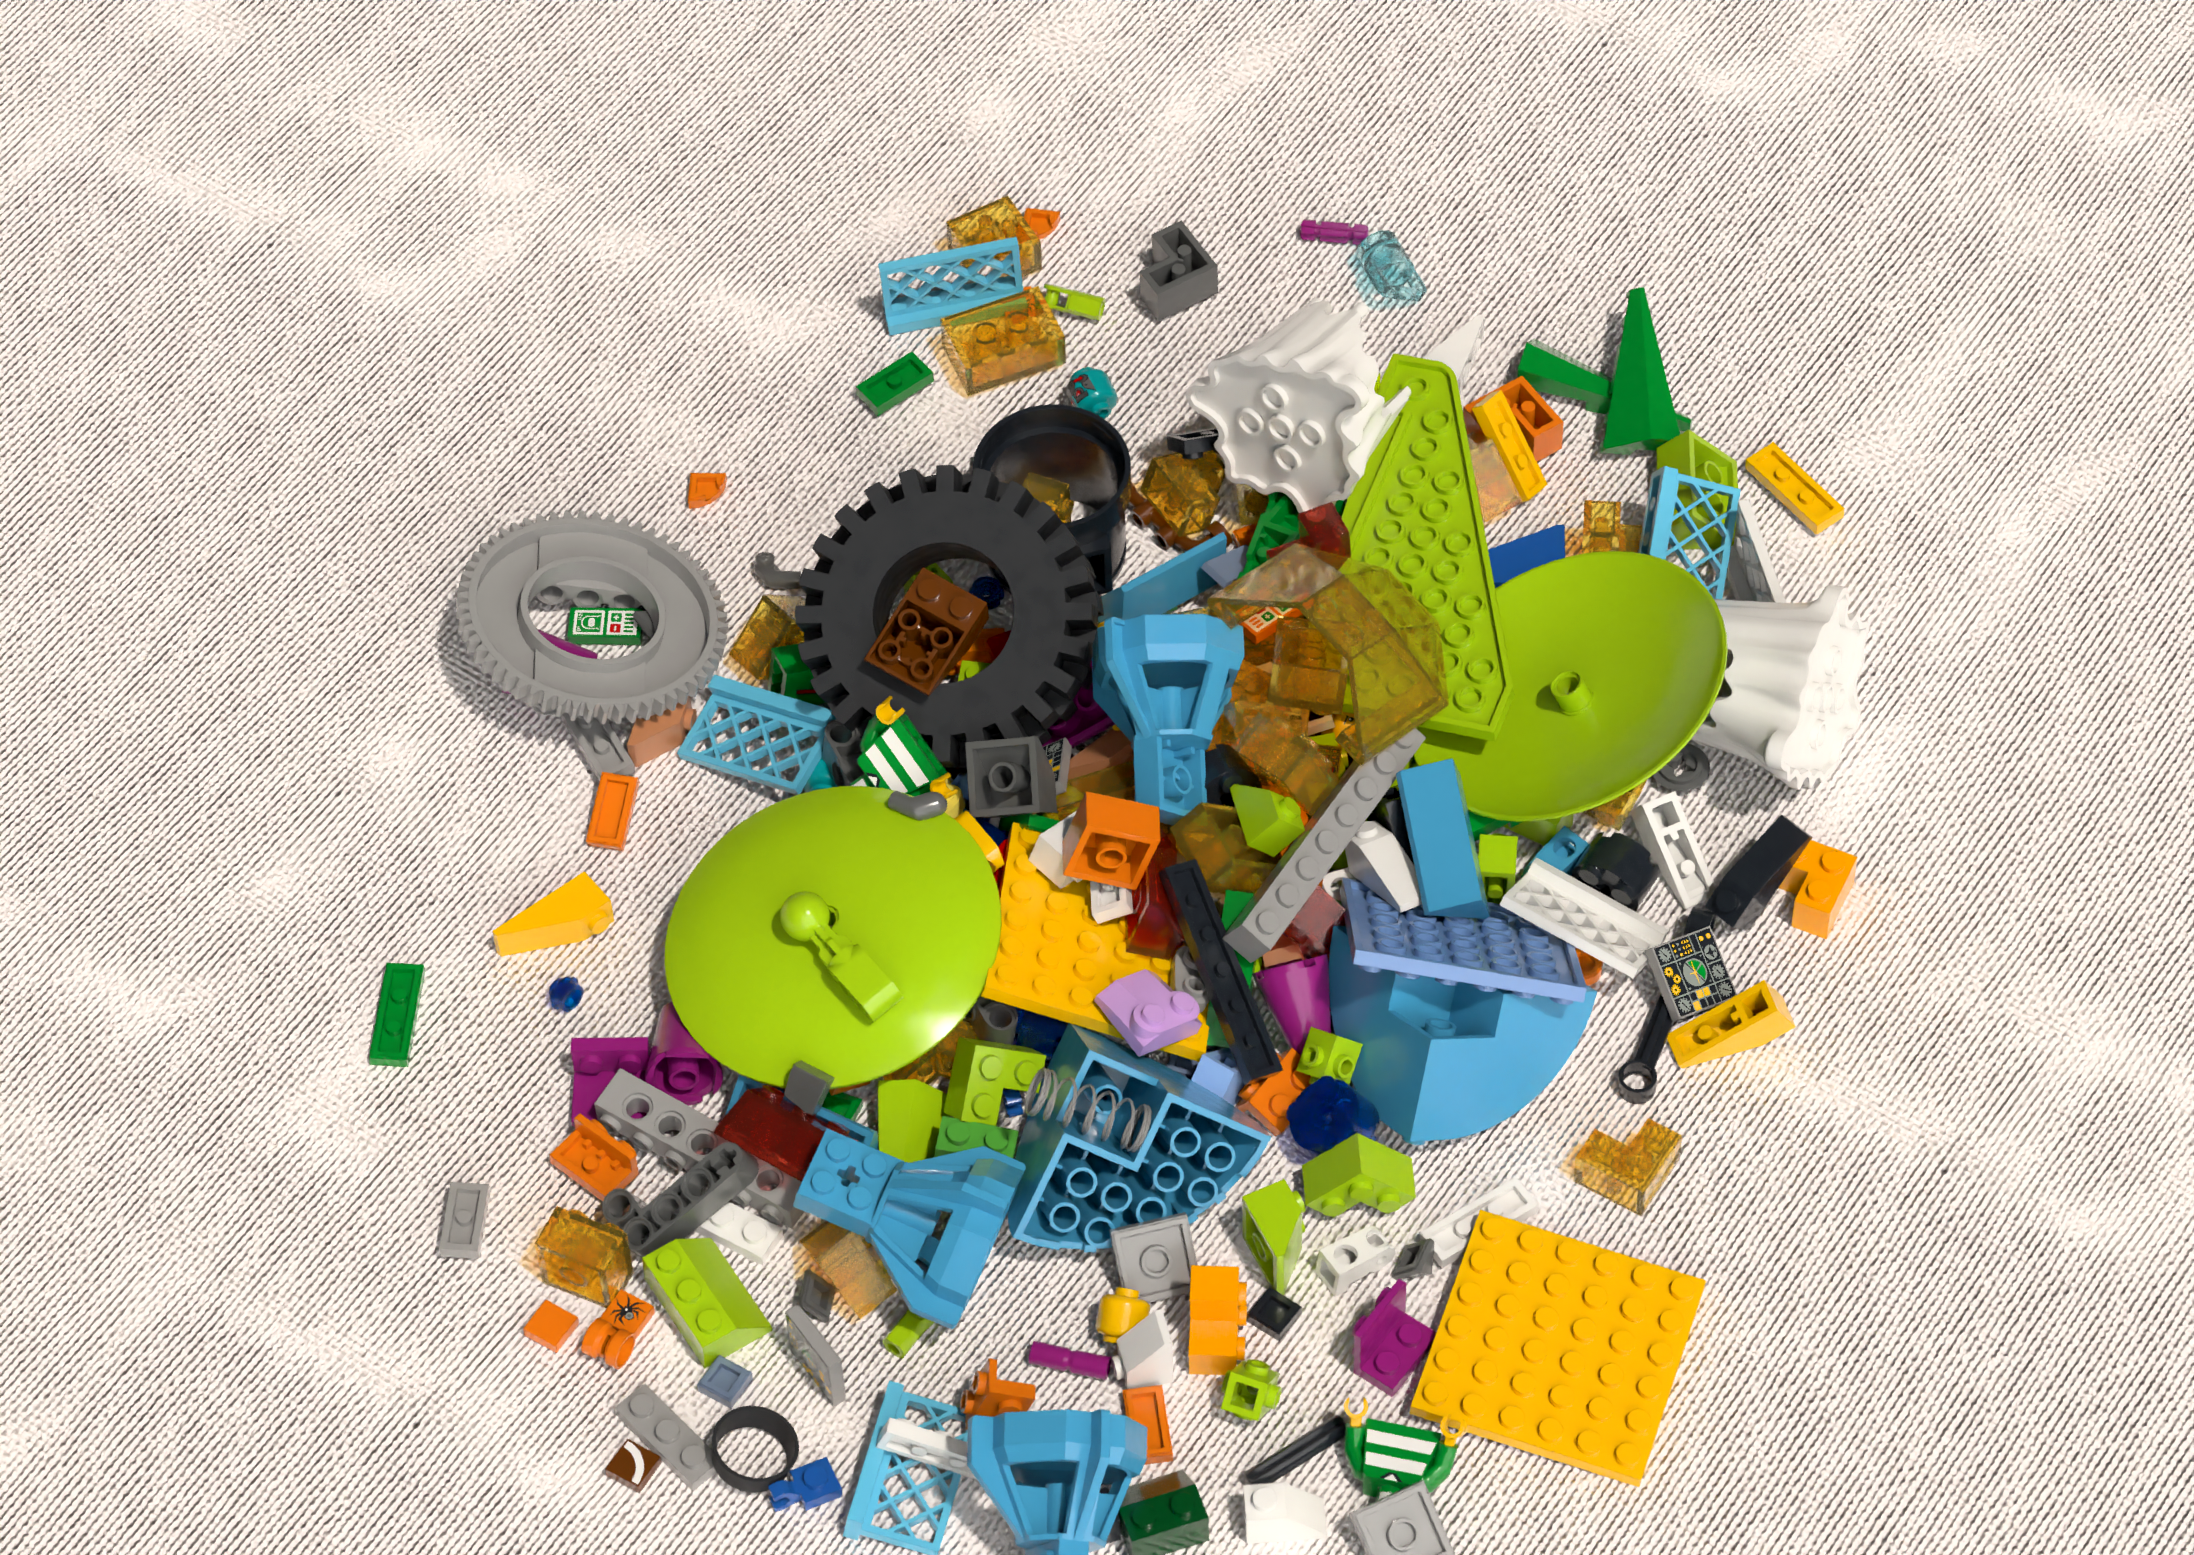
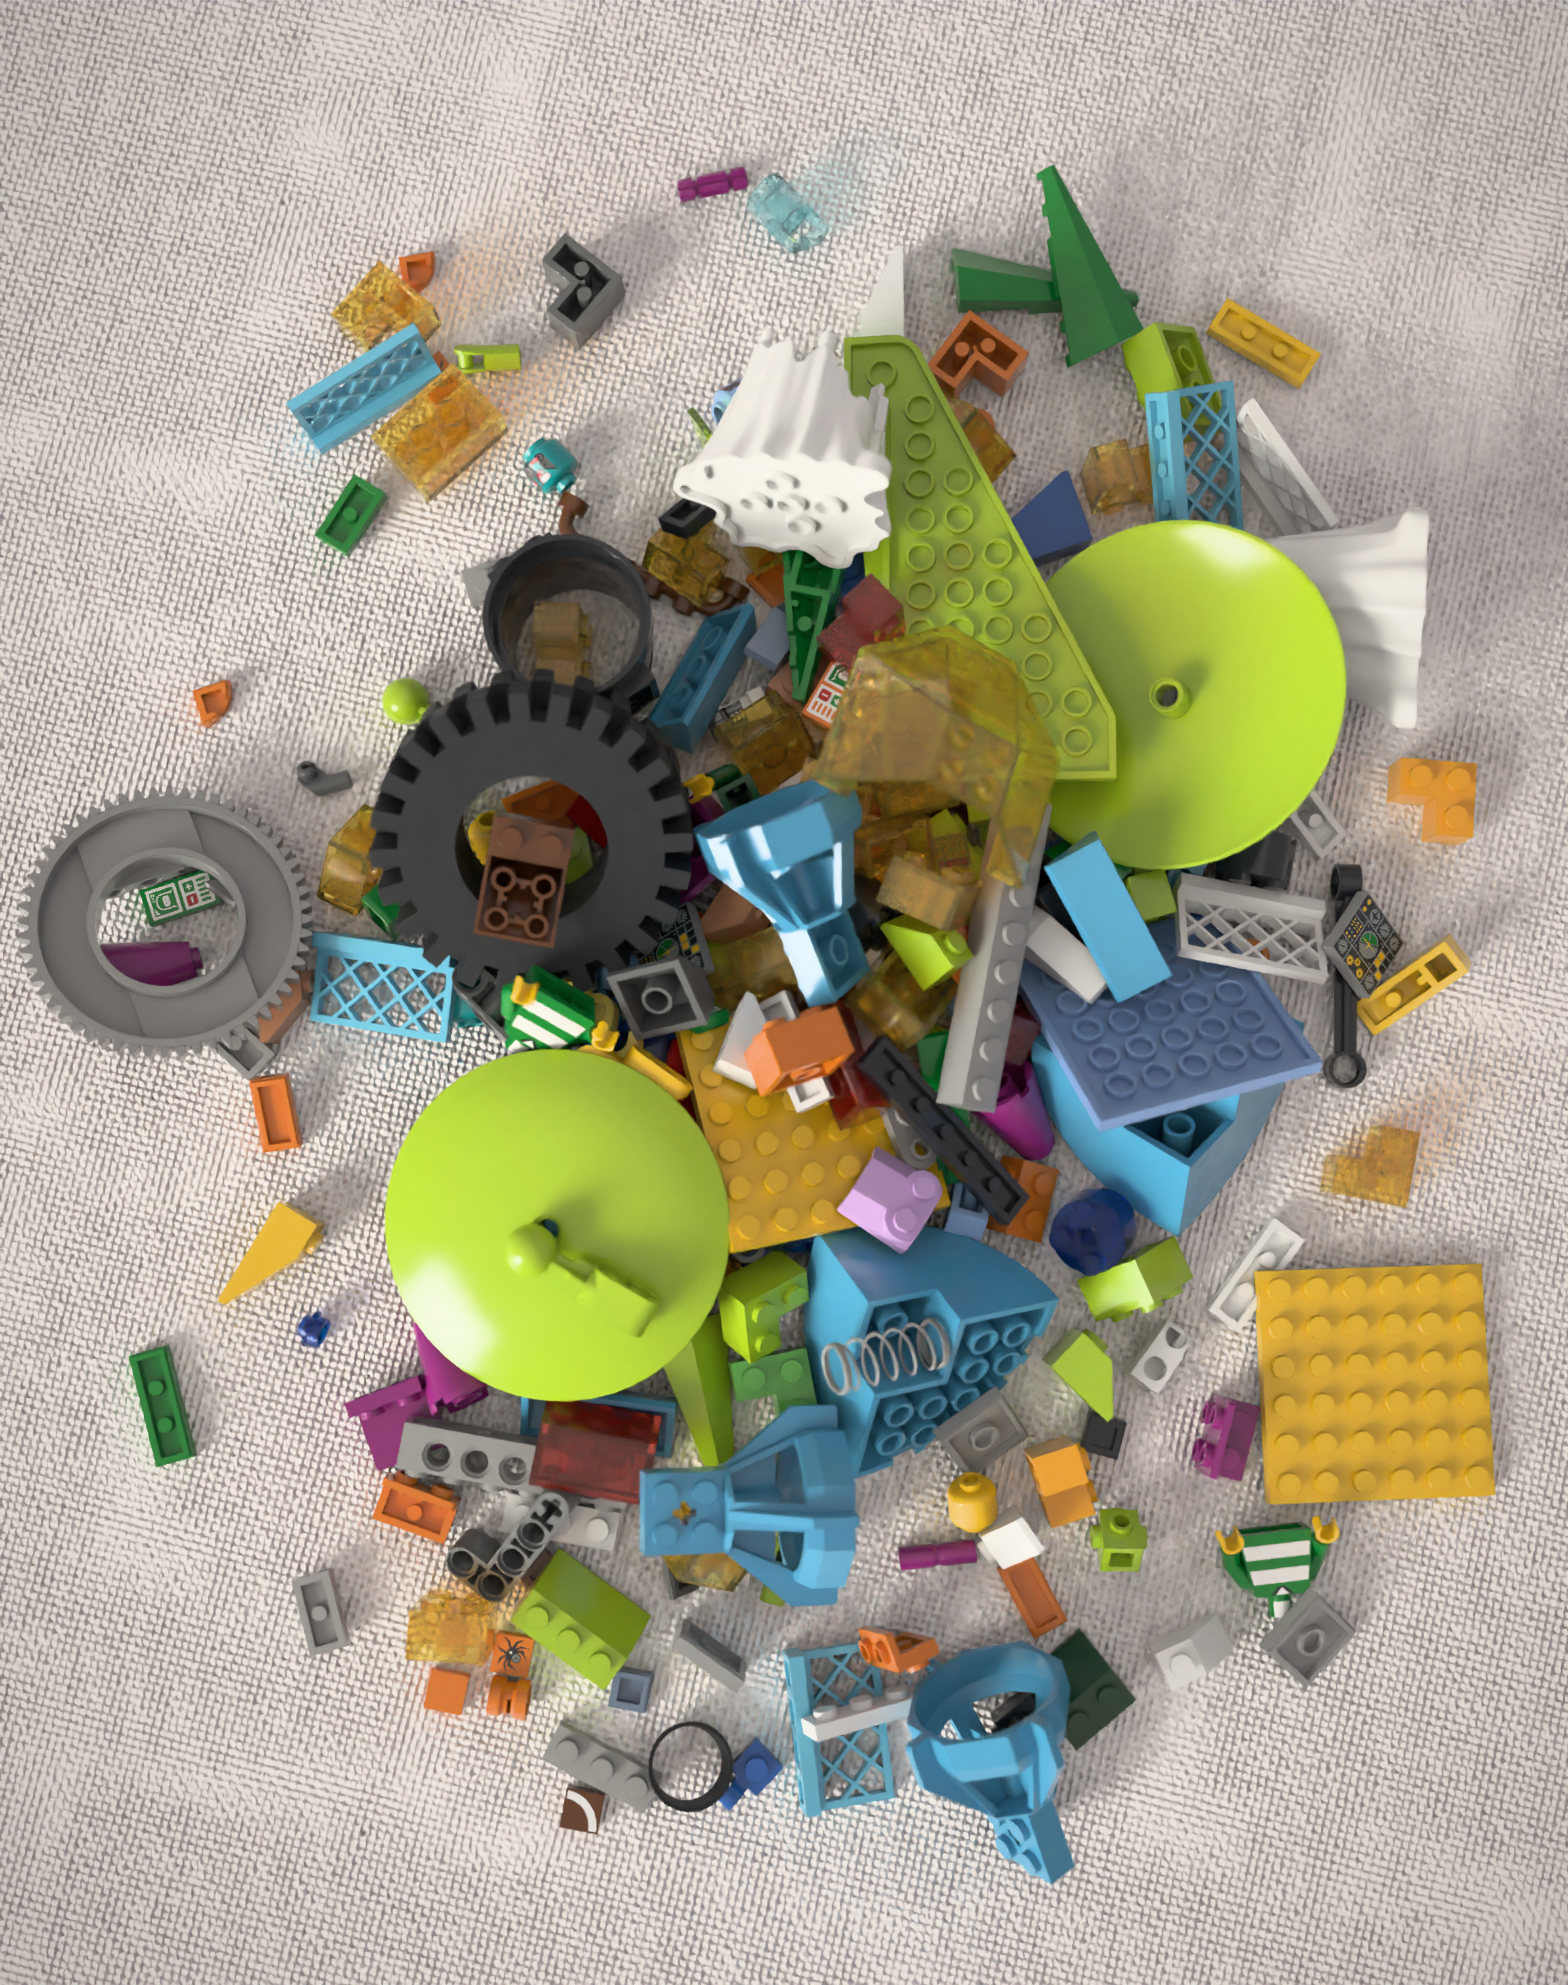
camera: 20 degrees left, 30 degrees up
dark grey slope [784,1060,835,1116] -> none
dark grey arm [888,791,947,821] -> none
black axle [1244,1415,1346,1485] -> none
lime brick [1296,1027,1363,1090] -> none
dark grey slope [1392,1238,1434,1280] -> none
yellow plate [1472,390,1548,503] -> none
black slope [1705,815,1812,930] -> none

